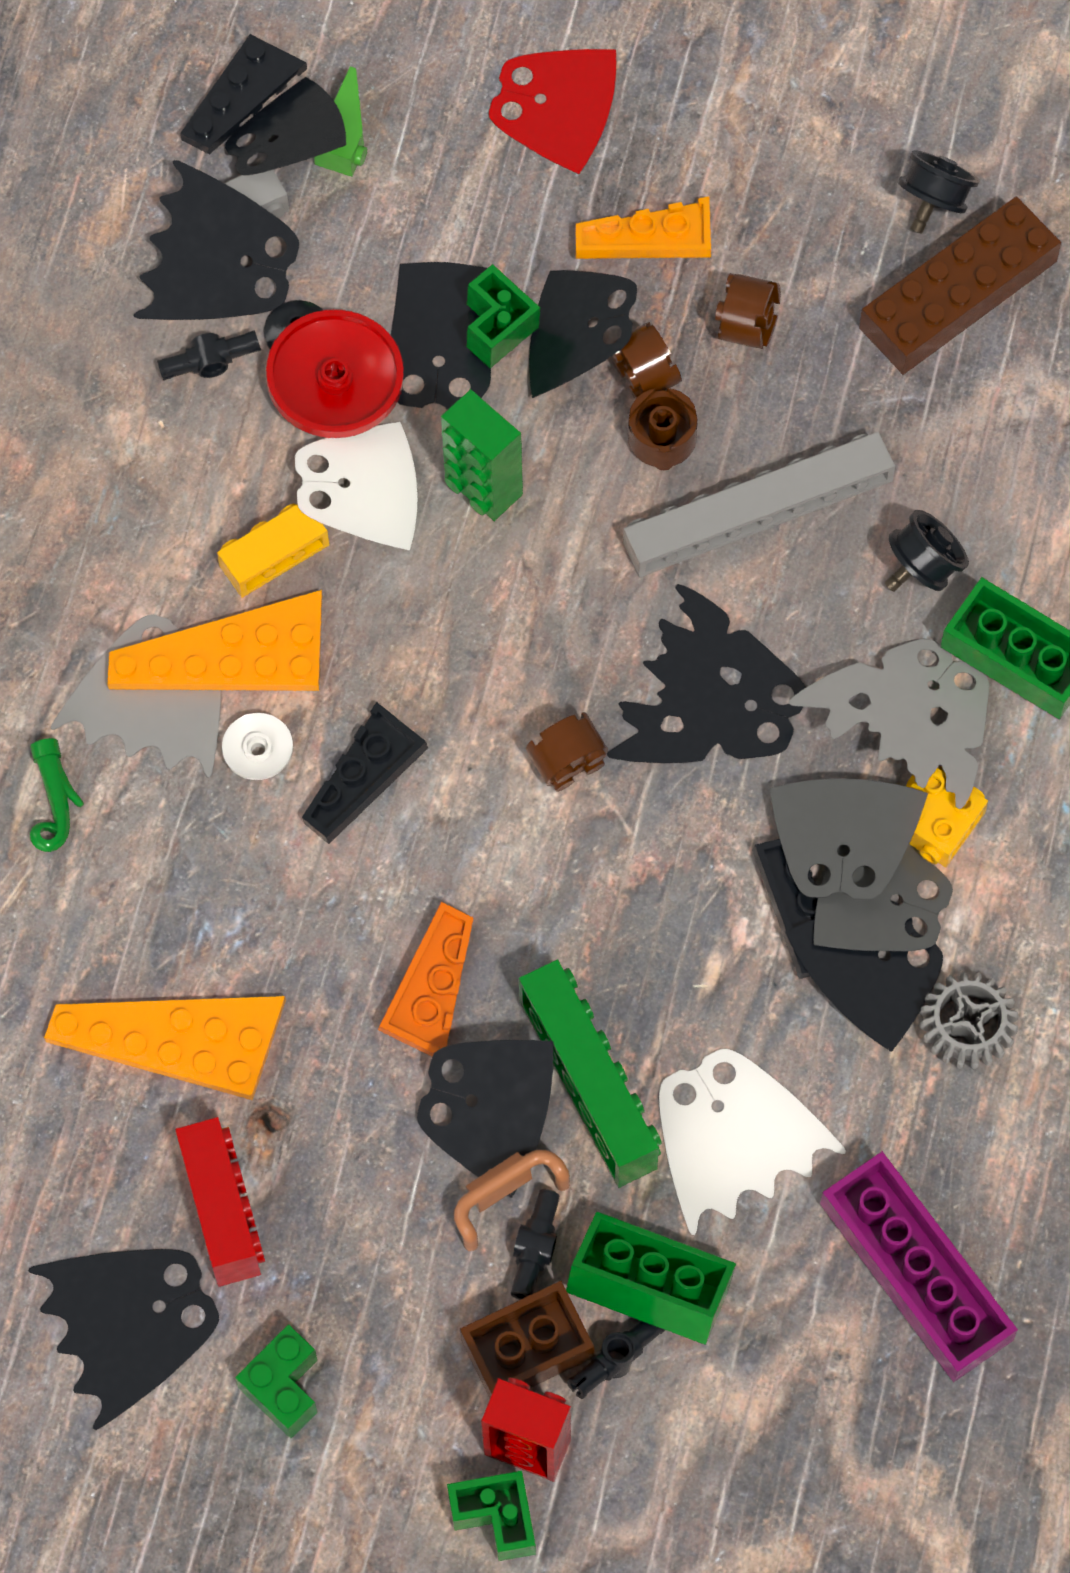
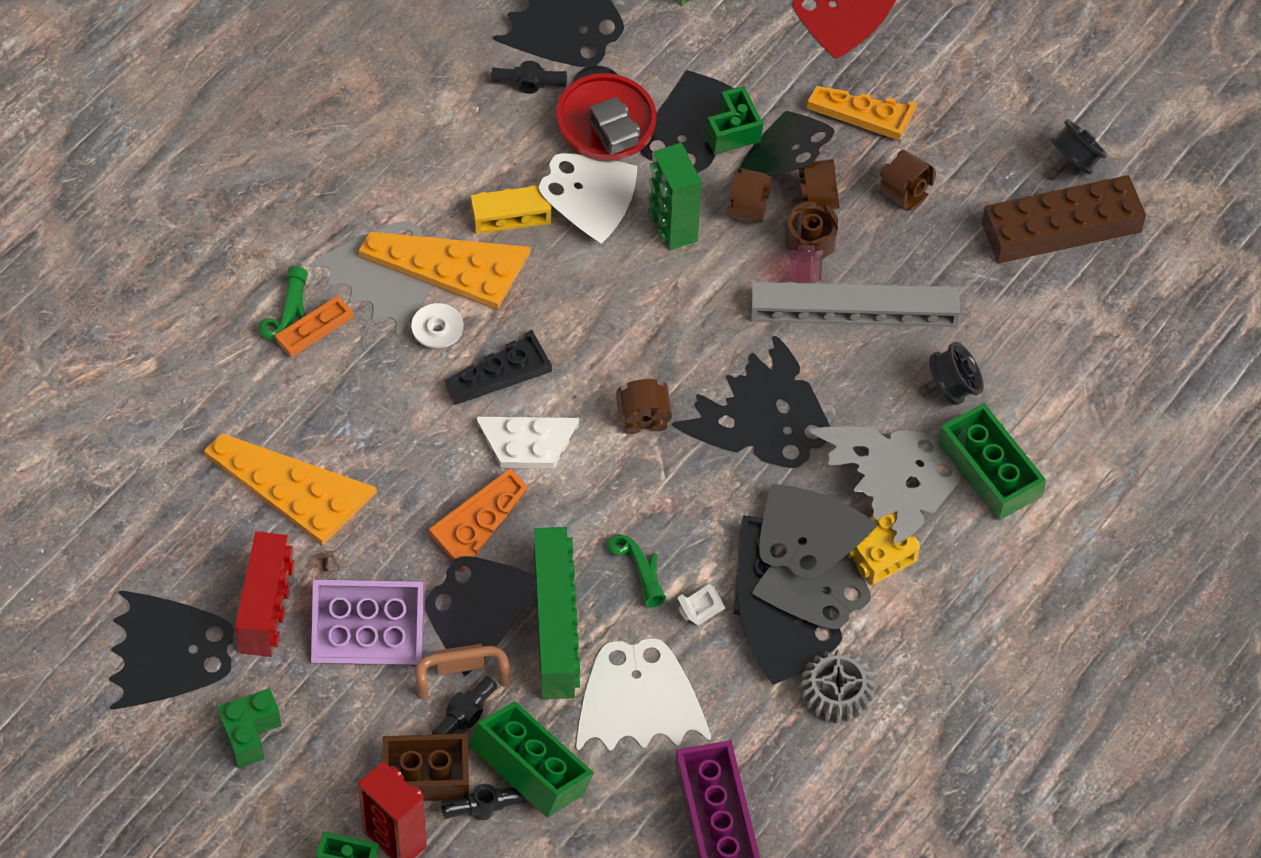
camera: 20 degrees right, 10 degrees down
none -> orange plate [275,296,354,358]
none -> lavender slope [311,580,425,665]
none -> white wing [477,417,579,468]
none -> dark grey brick [588,97,640,155]
none -> green plant [606,534,666,608]
none -> white bracket [677,584,725,626]
none -> reddish brown brick [727,167,772,224]
none -> clear pink brick [789,244,823,283]

